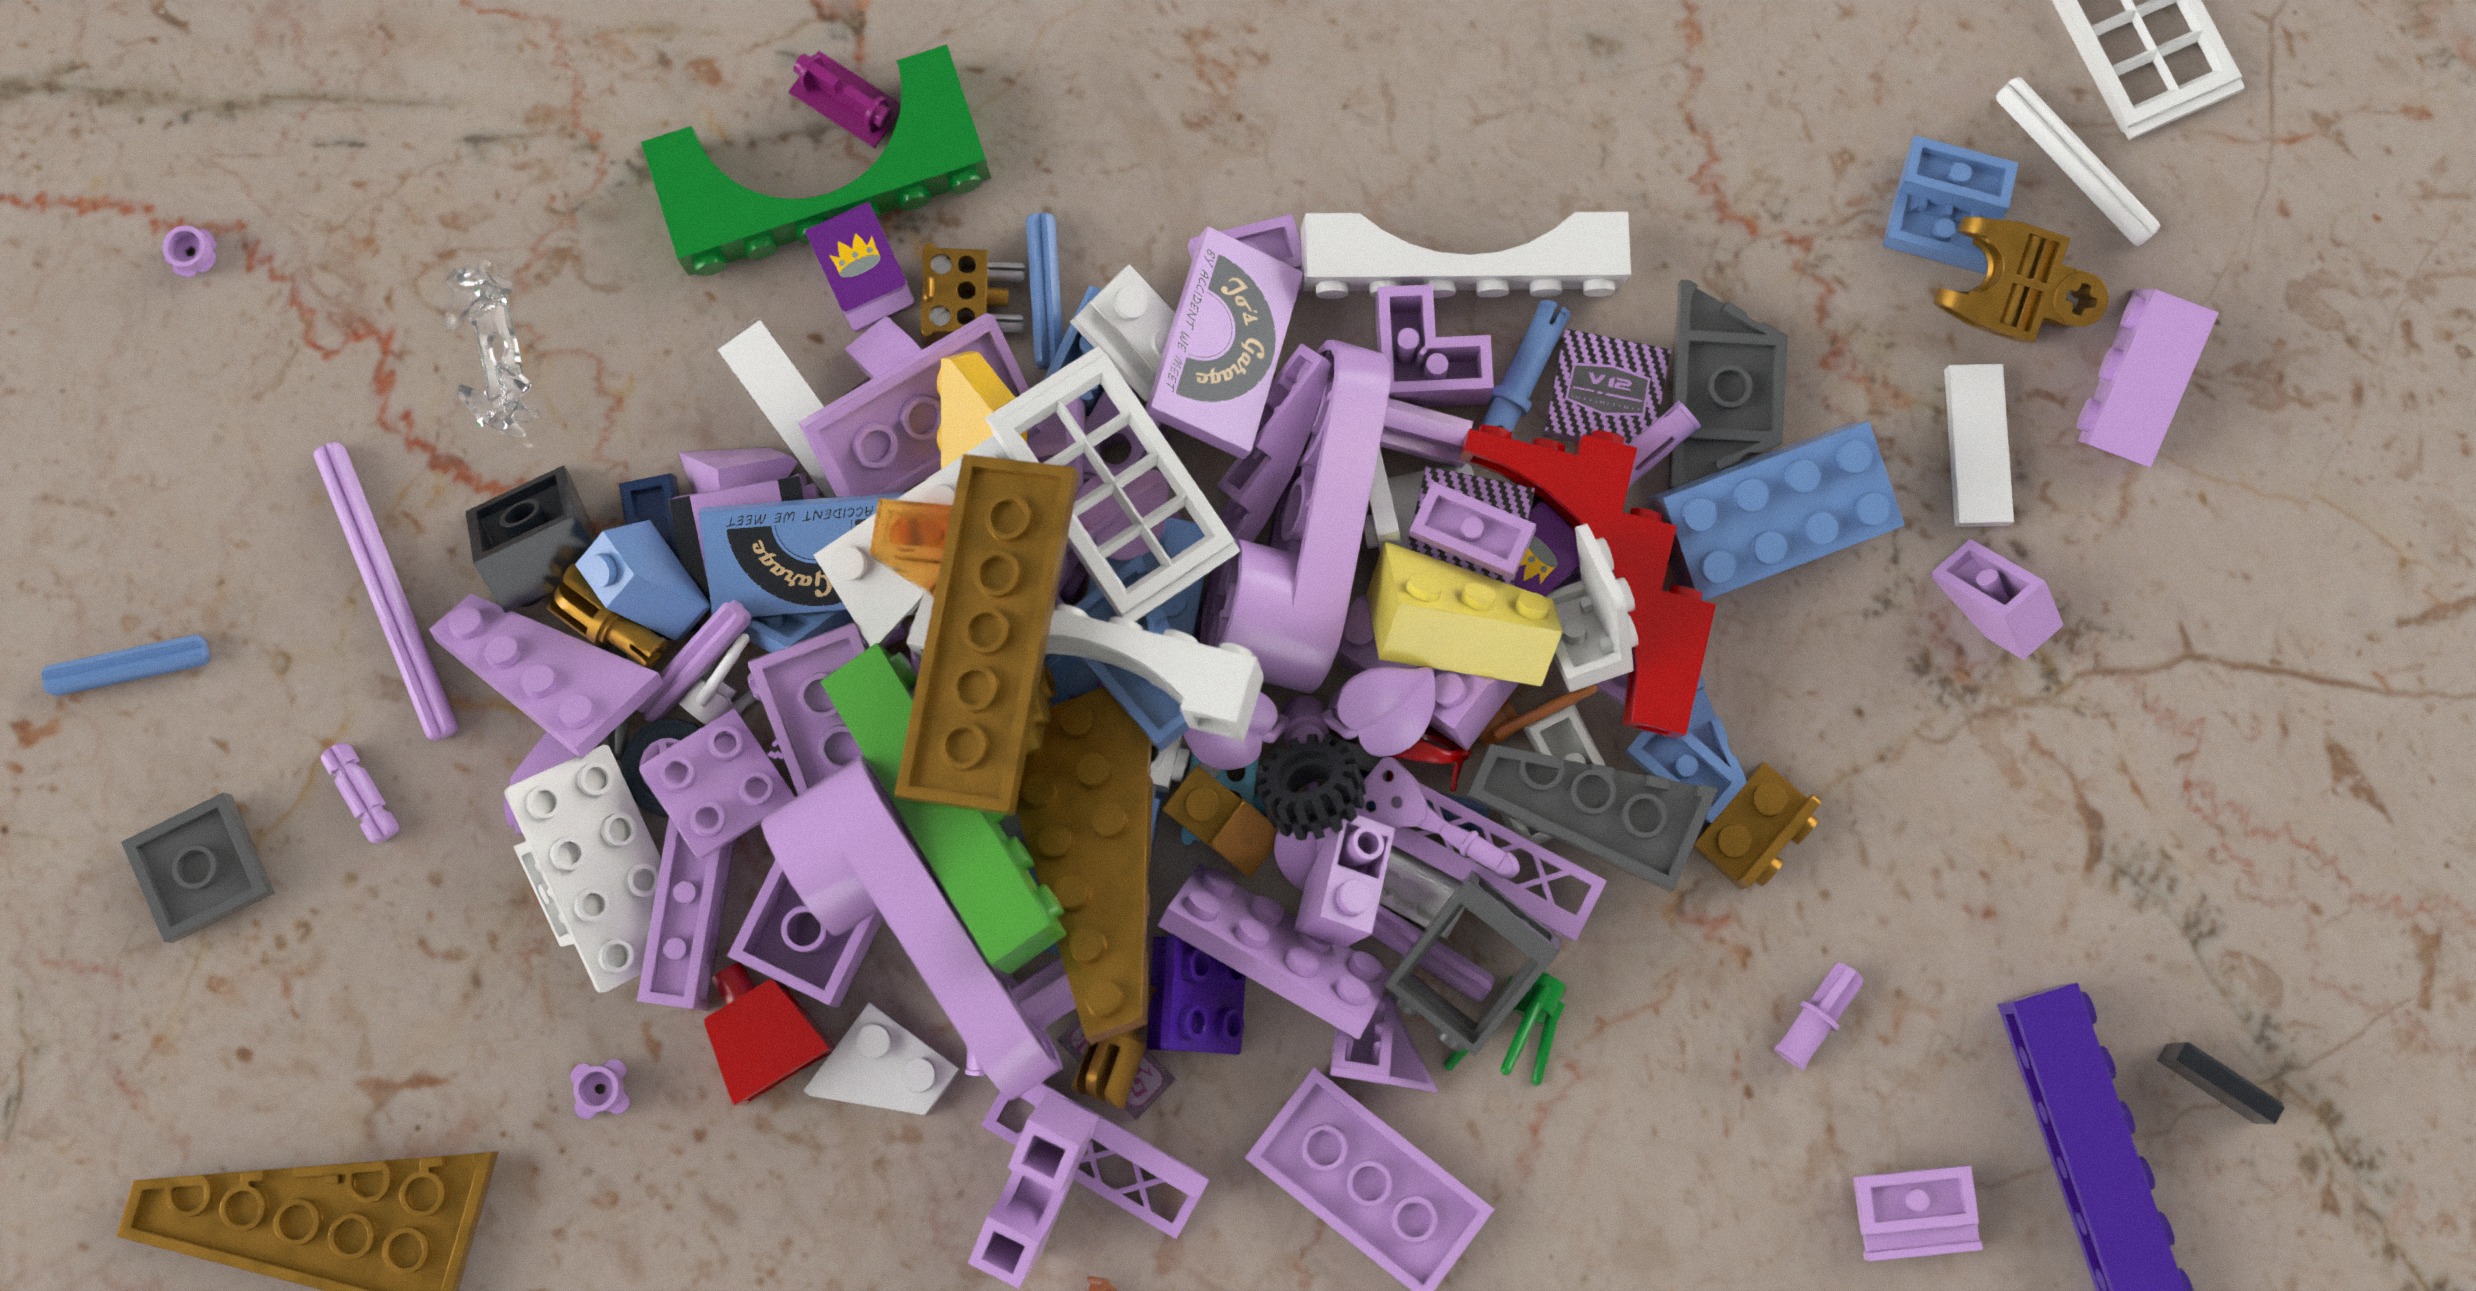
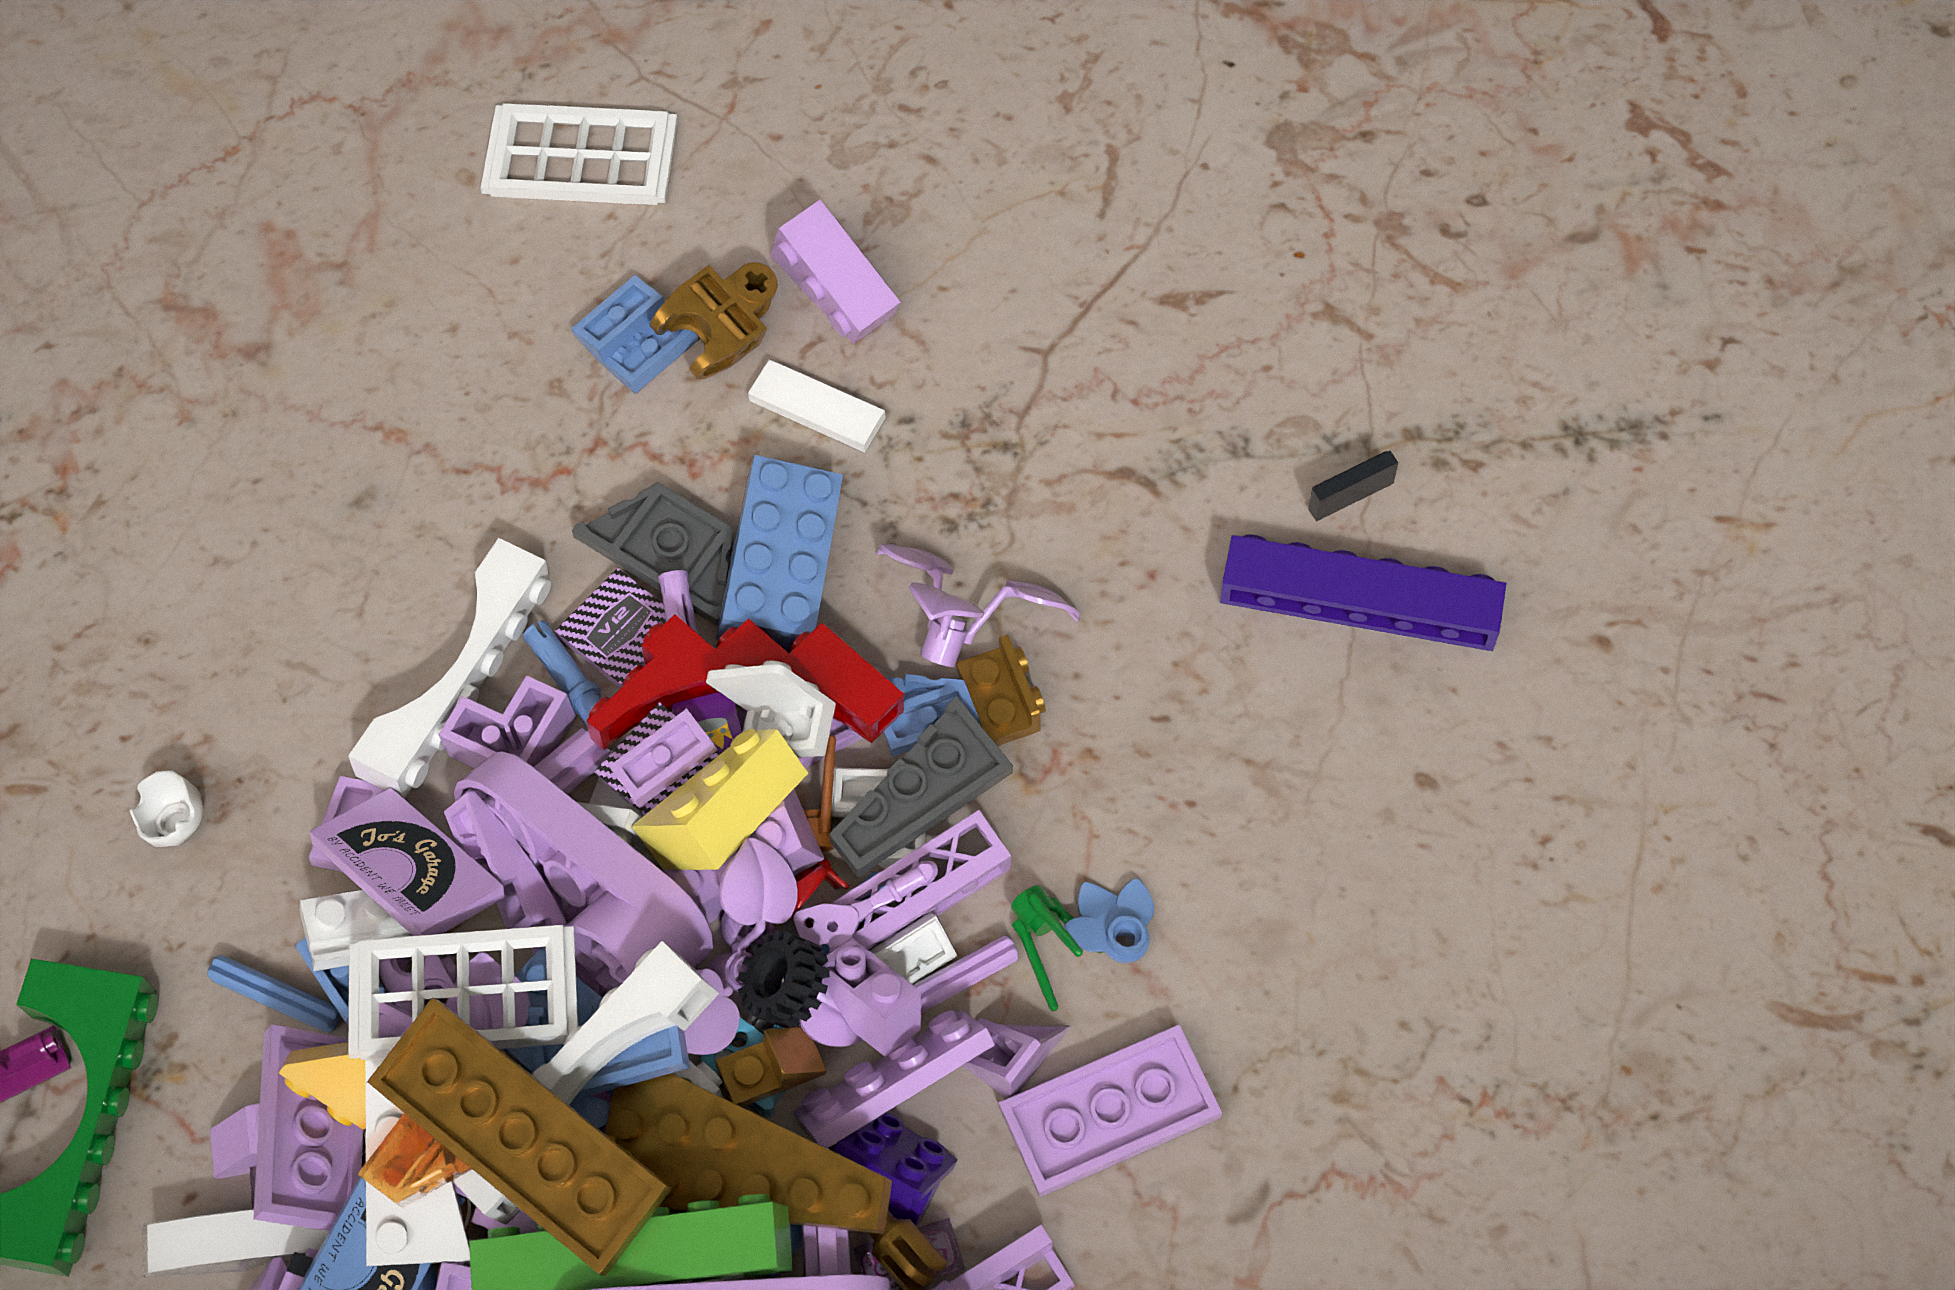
camera: 60 degrees left, 15 degrees down
dark purple piece [804,202,915,332] -> none
pearl gold piece [920,242,1025,347] -> none
dark grey window [1384,870,1562,1056] -> none
lavender axle [1774,962,1864,1070] -> none
lavender plate [1853,1165,1983,1261] -> none
lavender slope [1930,539,2064,660] -> none
white axle [1996,77,2160,246] -> none
none -> white hair [130,770,204,847]
none -> lavender plant [877,544,1080,667]
none -> medium blue plate [1064,878,1154,963]

